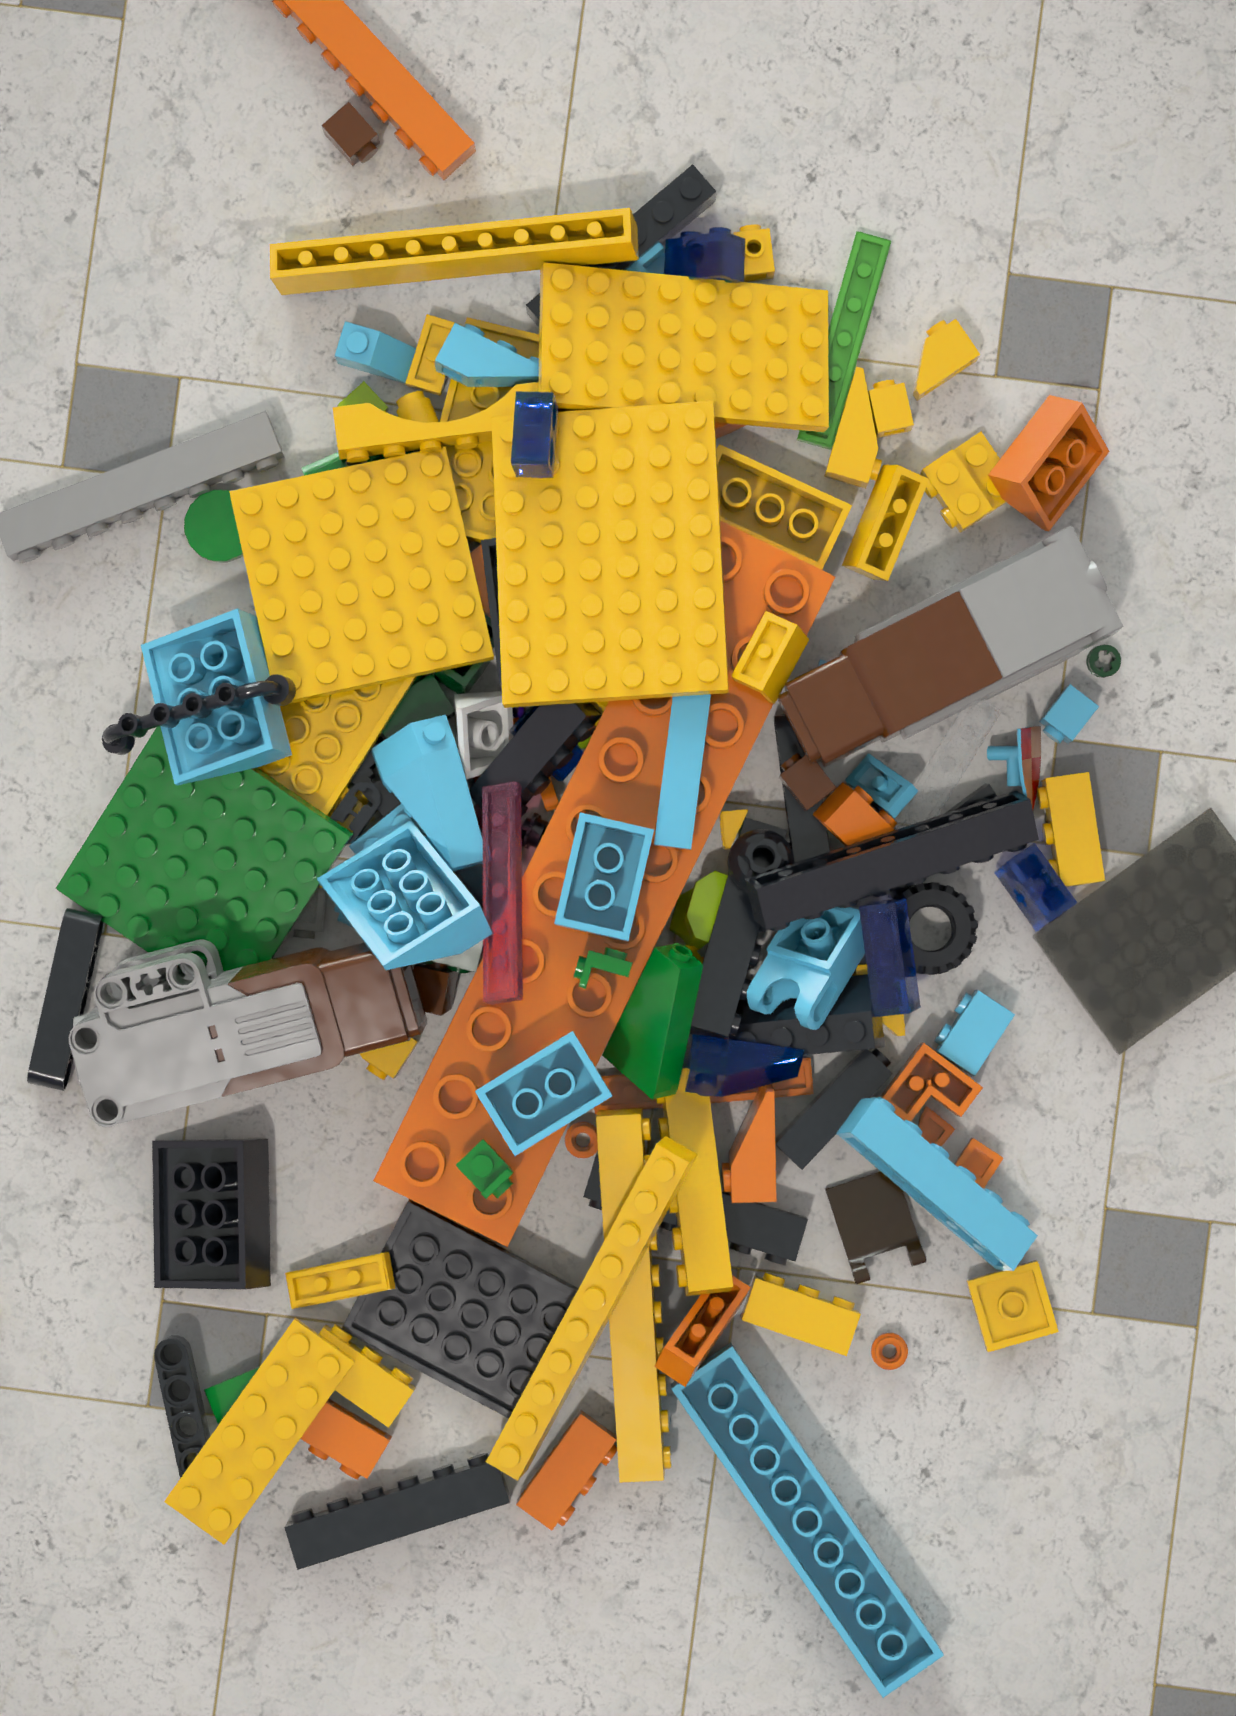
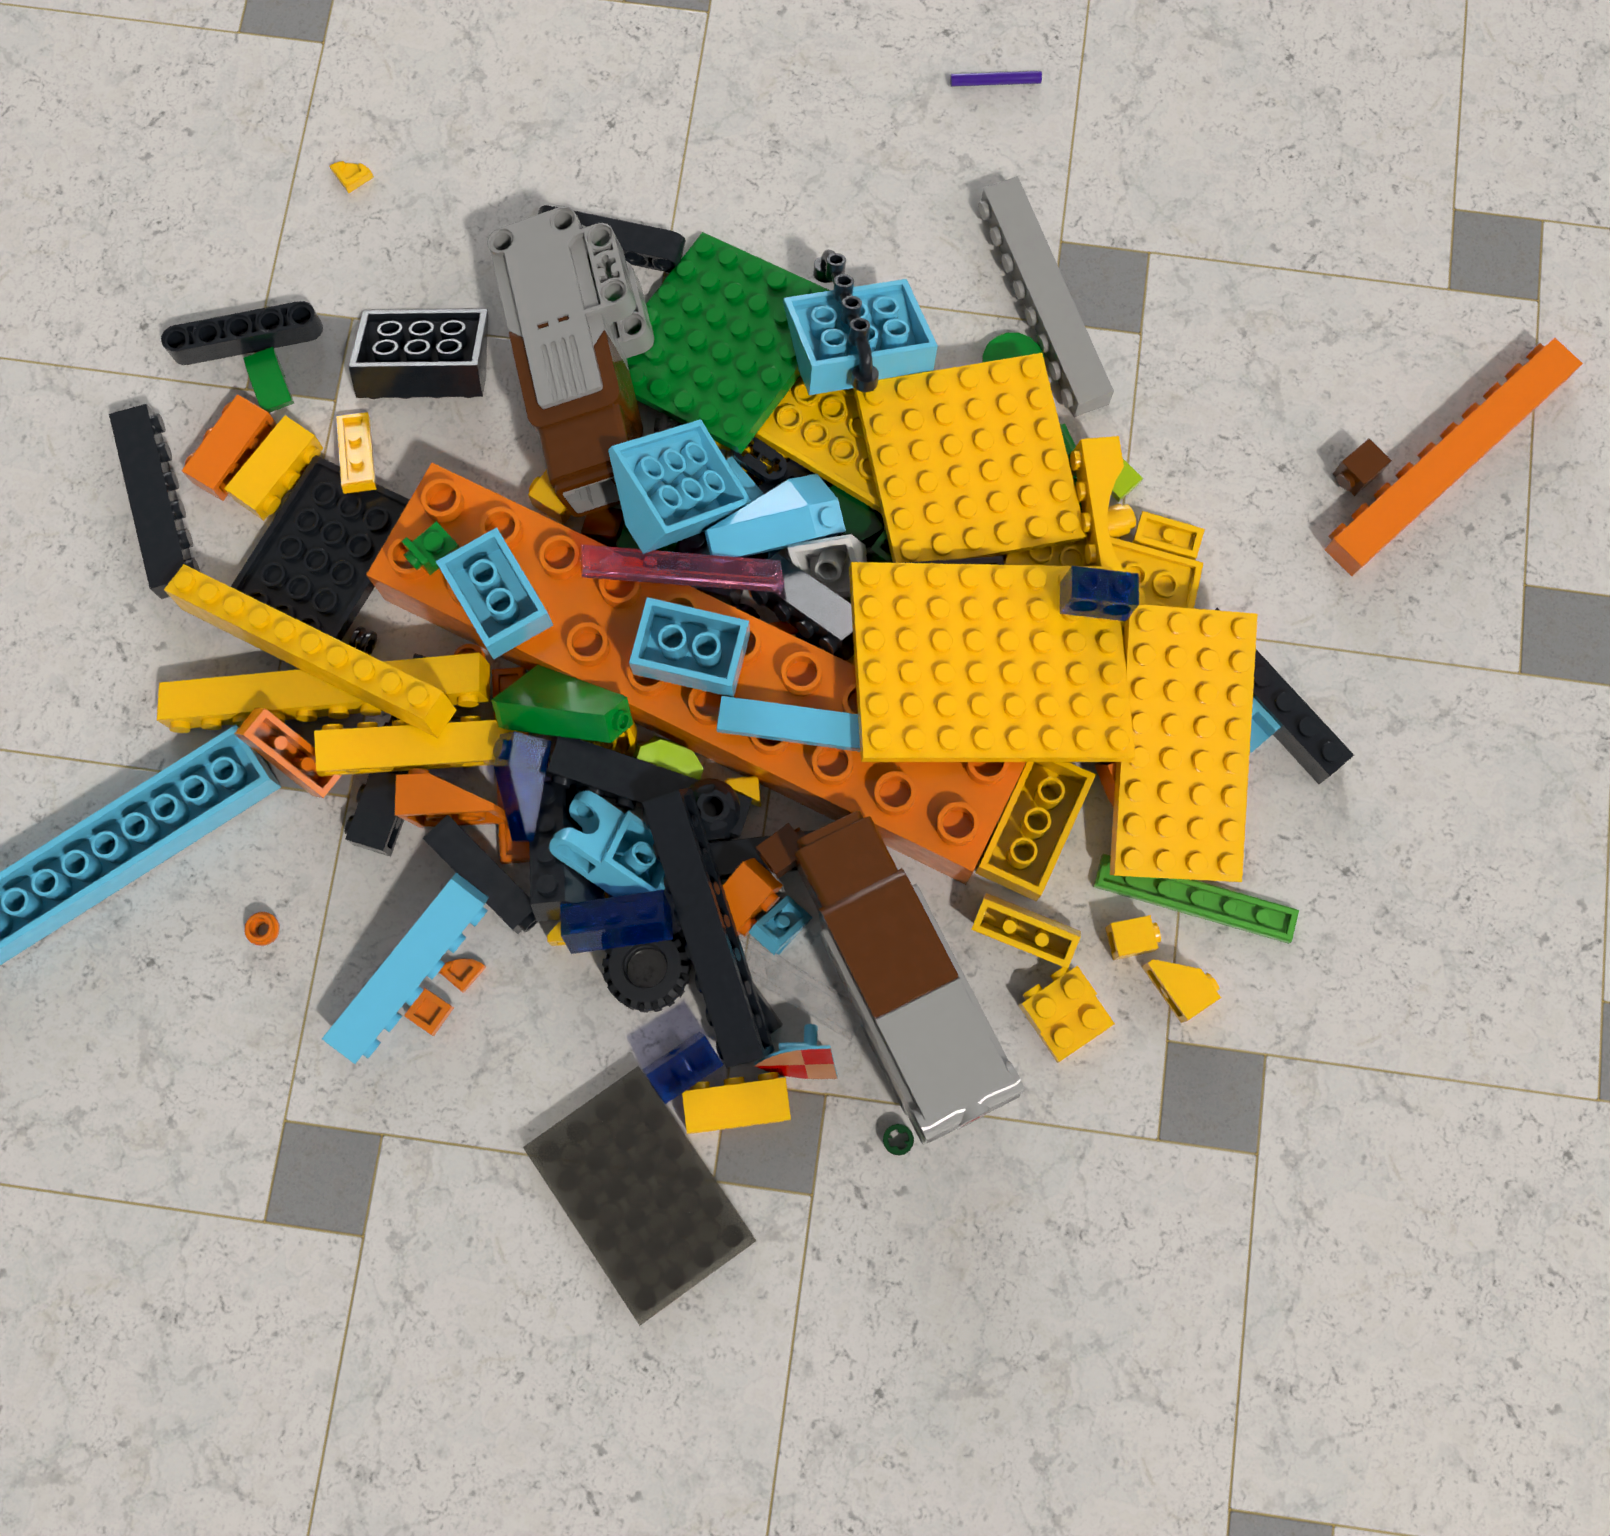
camera: 90 degrees right, 10 degrees down
yellow plate [164,1318,355,1545] -> none
yellow brick [270,208,639,295] -> none
medium azure slope [335,321,416,384] -> none
medium azure slope [435,323,539,387] -> none
orange brick [516,1410,617,1531] -> none
green bracket [574,947,632,989] -> none
clear blue brick [664,227,745,283] -> none
yellow panel [731,611,809,704] -> none
yellow brick [732,224,775,282] -> none
yellow brick [741,1272,861,1356] -> none
yellow slope [824,366,882,489] -> none
dark brown flag [825,1172,927,1285] -> none
orange brick [880,1042,983,1122] -> none
medium azure brick [934,990,1015,1076] -> none
yellow plate [966,1260,1059,1352] -> none
orange slope [988,395,1110,532] -> none
medium azure brick [1039,684,1099,744] -> none
none -> black bush [349,626,377,655]

